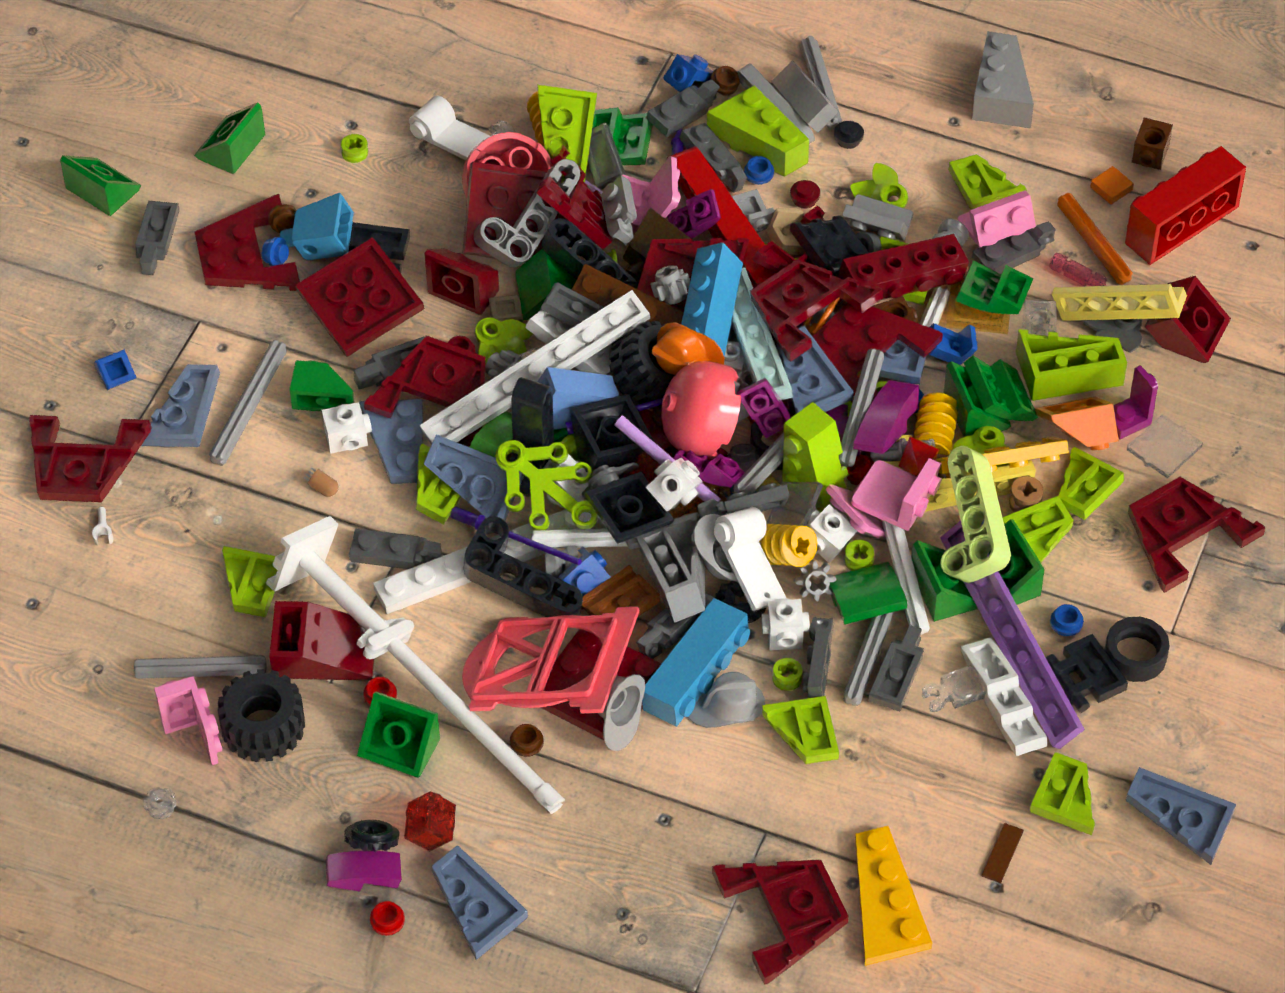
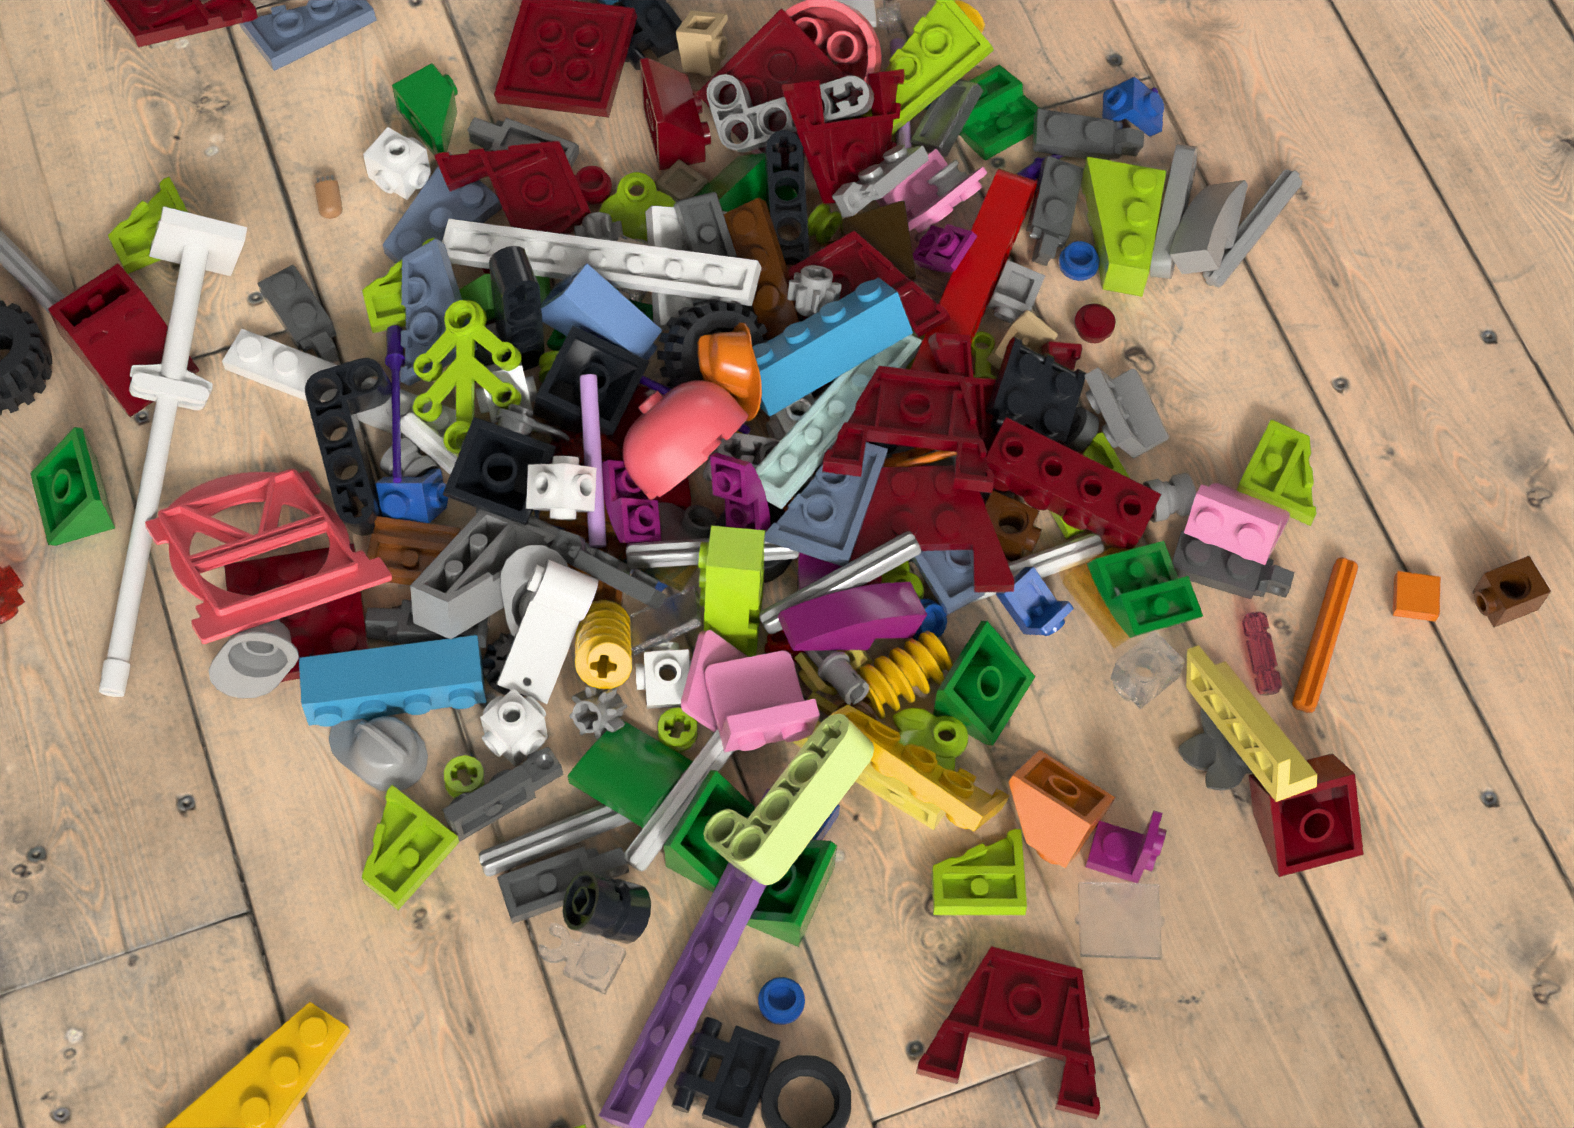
camera: 45 degrees right, 10 degrees up
white hand [92,507,114,545] -> none
light grey axle [209,340,287,466] -> none
red plate [363,677,397,706] -> none
reddish brown plate [510,724,544,757] -> none
reddish brown plate [710,66,740,95] -> none
dark red wing [712,860,849,985] -> none
black plate [834,121,864,149] -> none
lime plate [850,163,908,208] -> none
red slope [898,437,940,477] -> none
white slope [961,637,1047,756] -> none
green slope [963,356,1038,421] -> none
light grey wedge [972,31,1034,128] -> none
lime wing [1002,496,1074,563] -> none
medium nougat wheel [1009,476,1043,513] -> none
lime wedge [1016,329,1127,401] -> none
red brick [1125,146,1247,265] -> none
none -> black wheel [562,870,651,944]
none -> tan brick [676,10,728,76]
none -> light grey bush [927,160,968,197]

